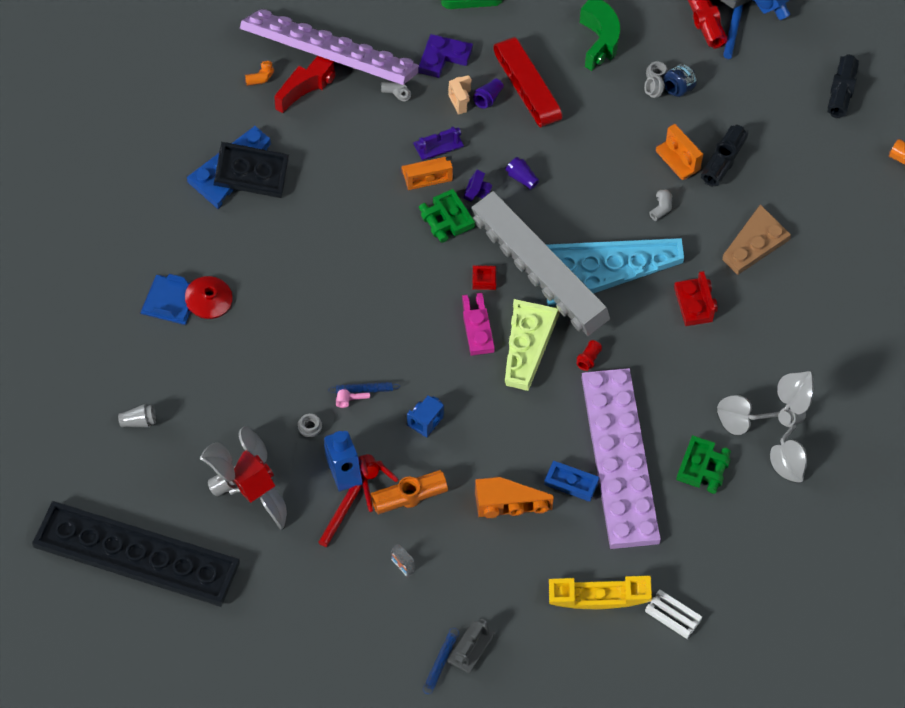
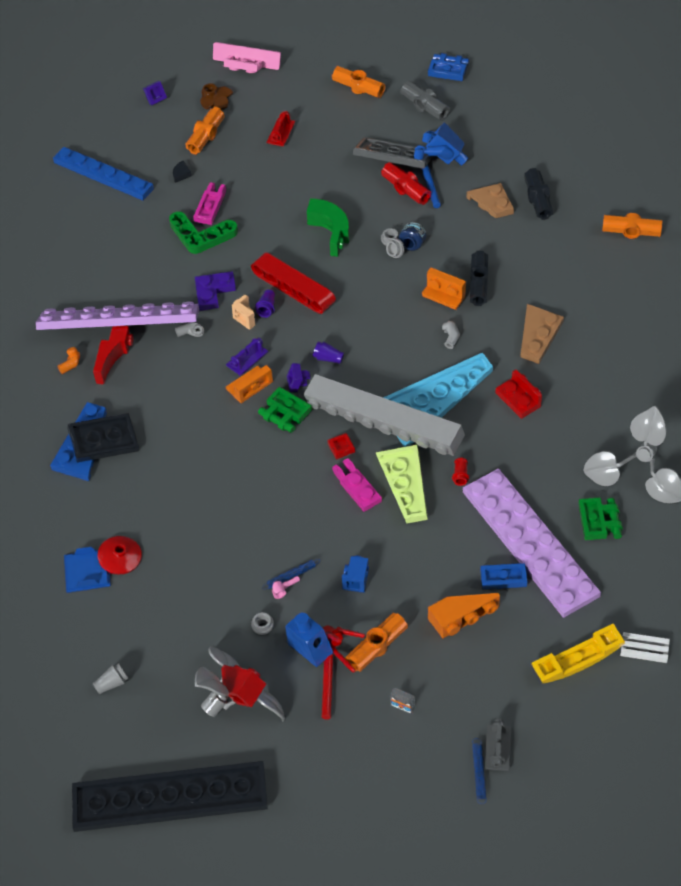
camera: 20 degrees left, 5 degrees down
none -> medium nougat wing [466,183,514,218]

